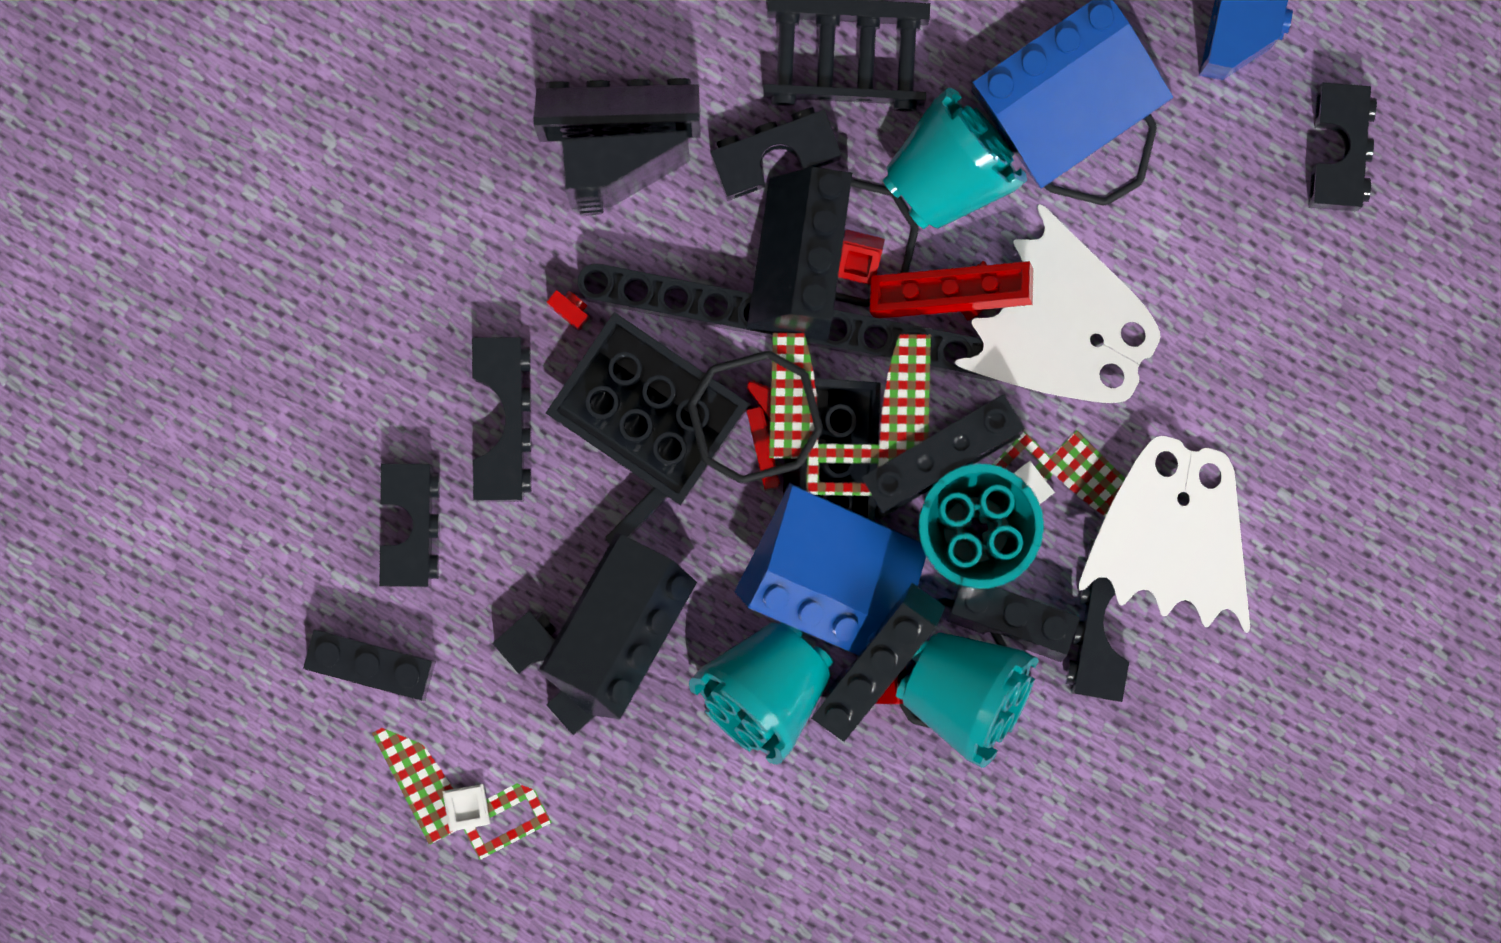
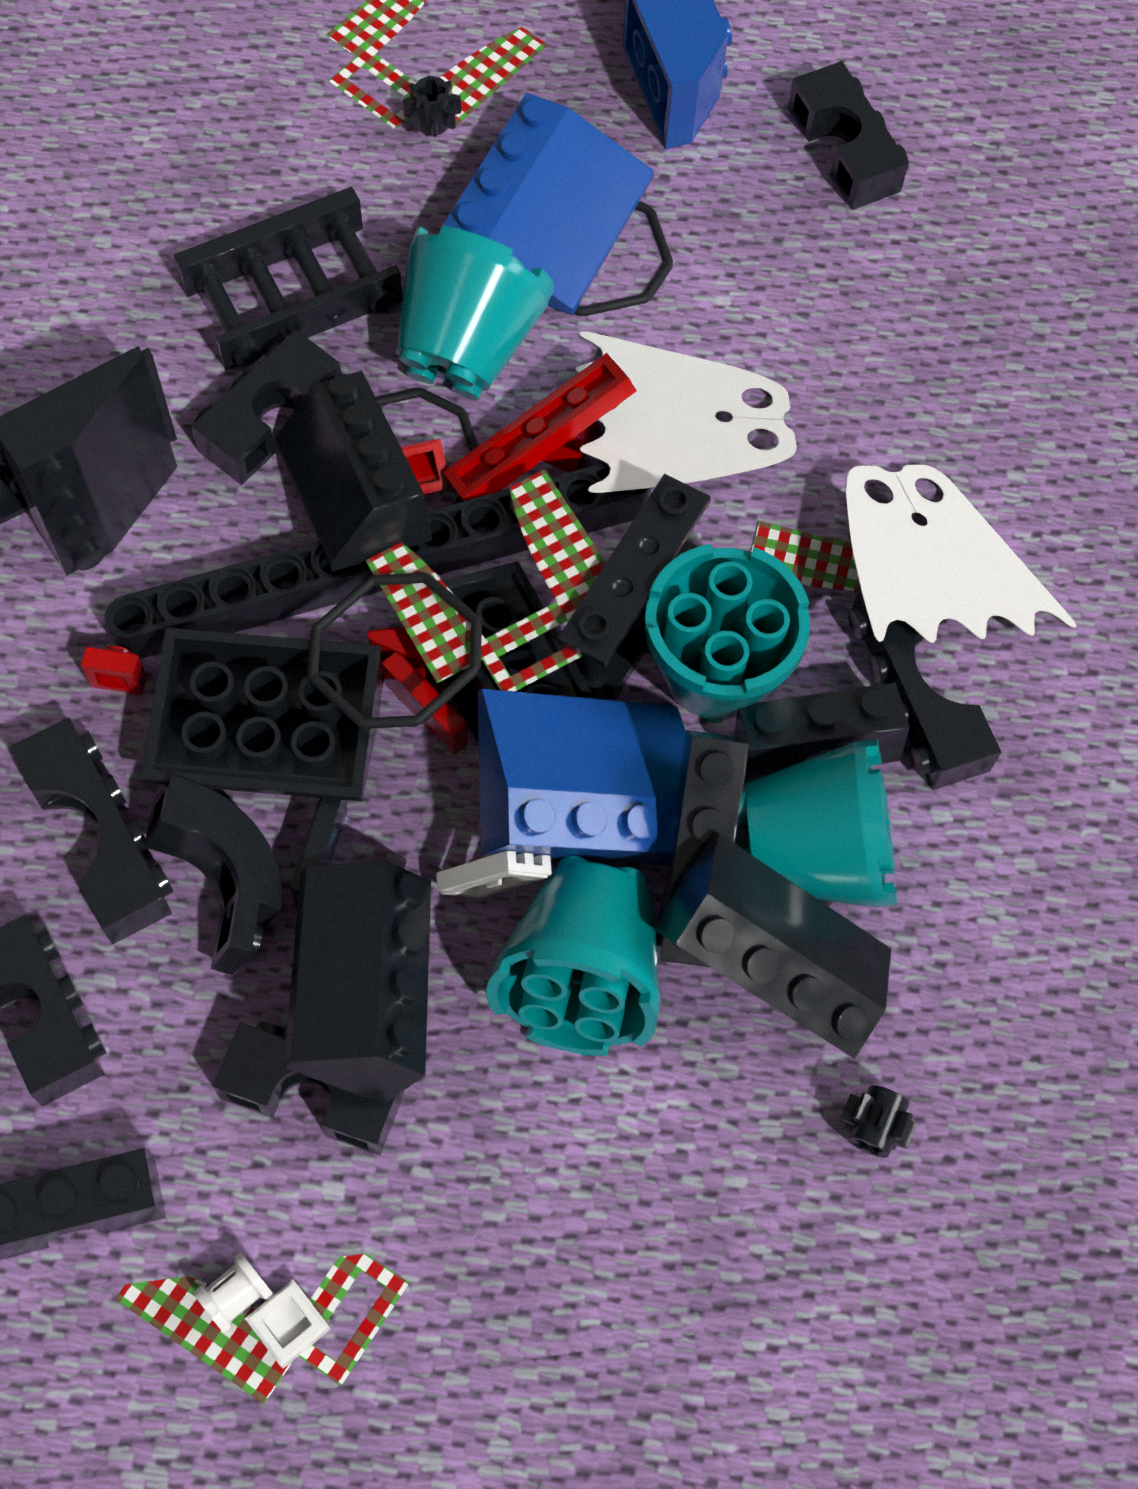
camera: 30 degrees left, 20 degrees down
none -> black arch [144,775,282,975]
none -> white bush [192,1252,273,1334]
none -> white tile [436,850,552,898]
none -> black slope [652,831,891,1059]
none -> black gear [840,1085,917,1158]

